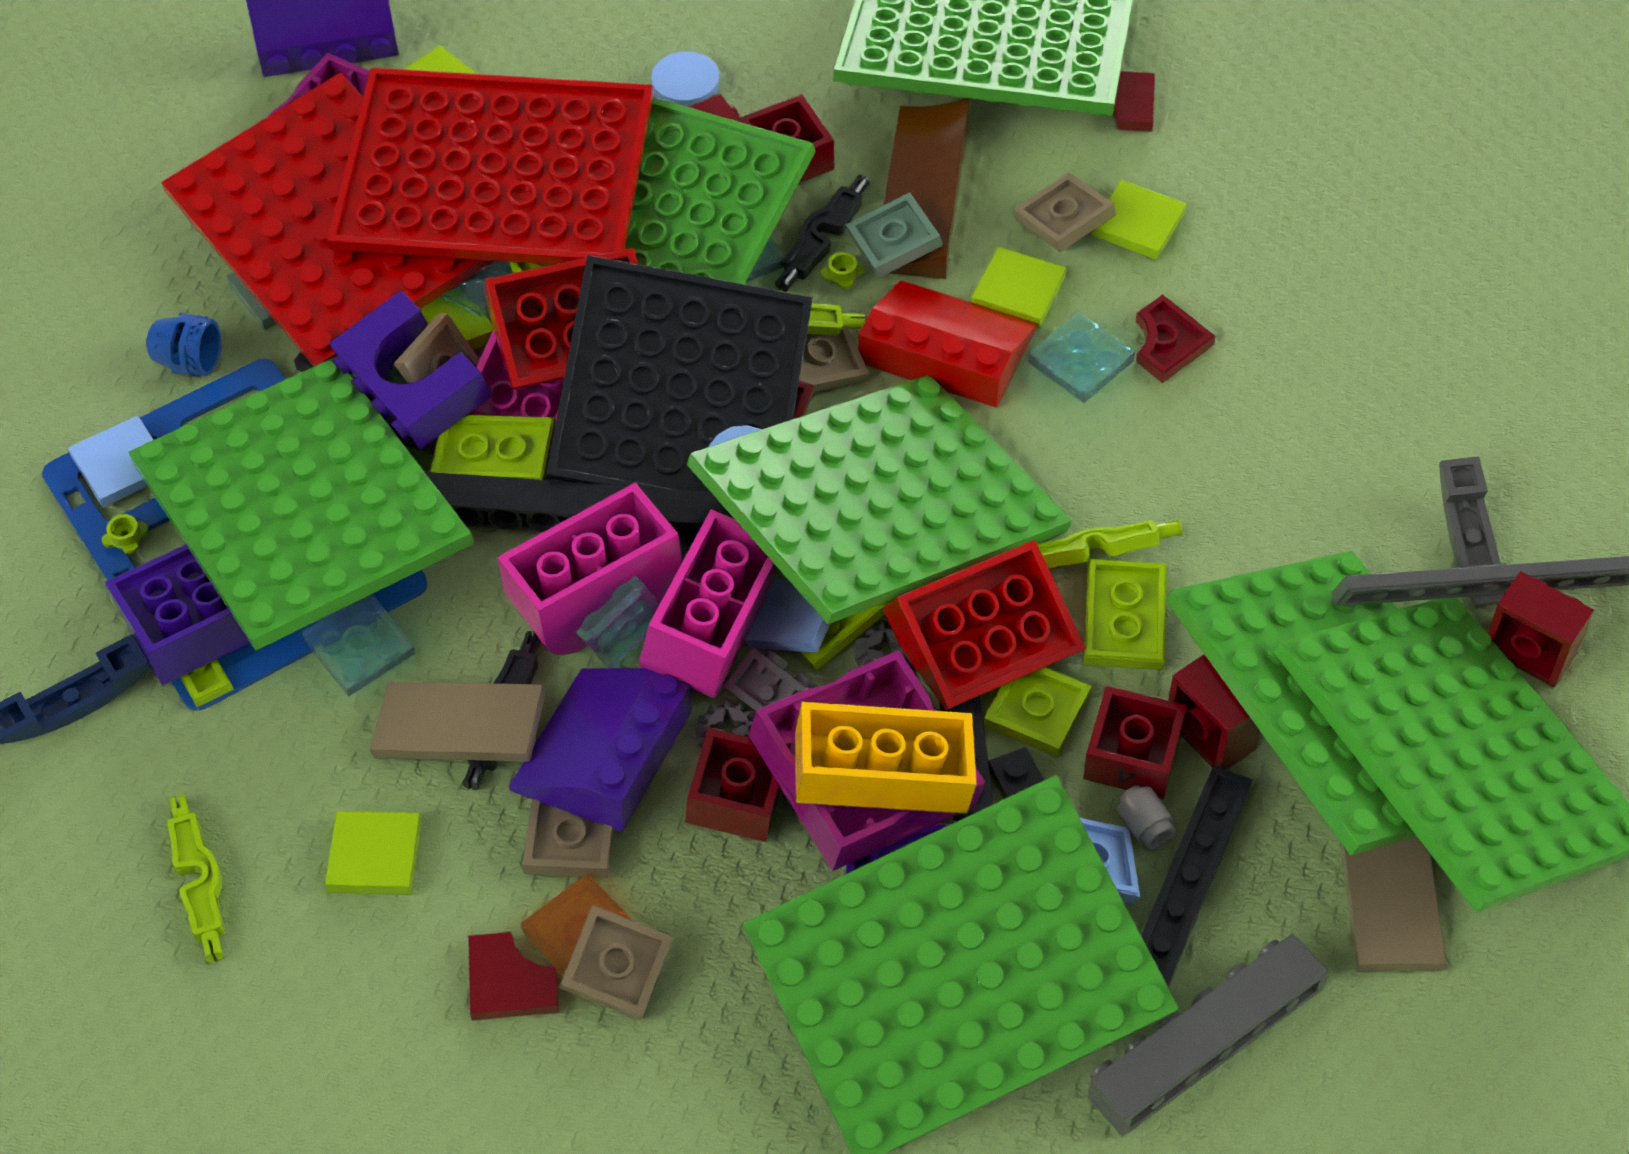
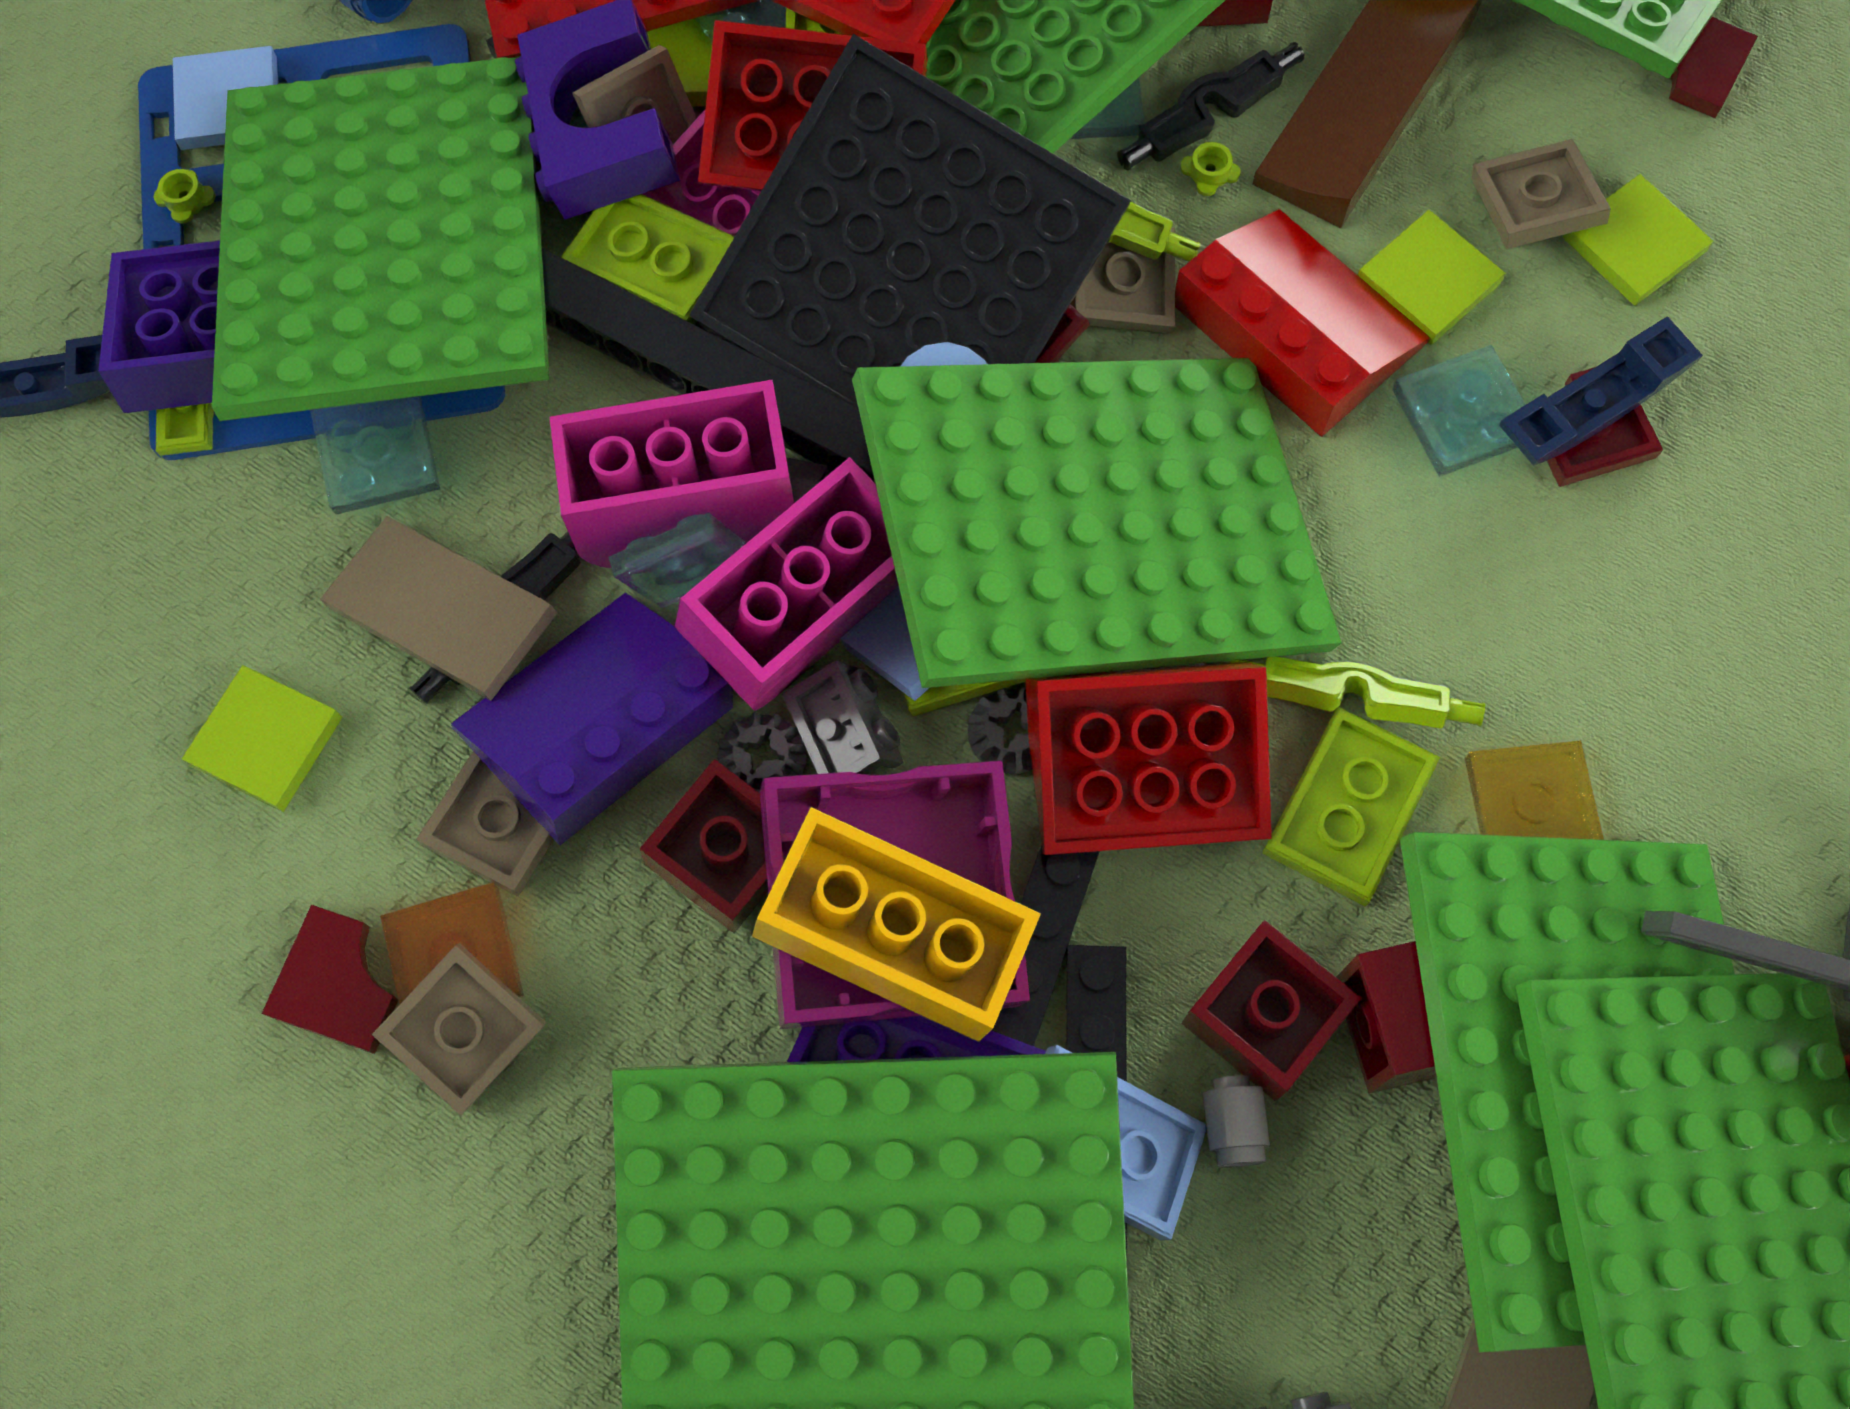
camera: 25 degrees right, 15 degrees up
lime piece [167,793,225,963] -> none
sand green plate [845,192,943,278] -> none
lime tile [984,667,1092,757] -> none
black plate [1141,765,1253,988] -> none
none -> clear yellow tile [1465,740,1604,840]
none -> dark blue slope [1499,316,1703,466]

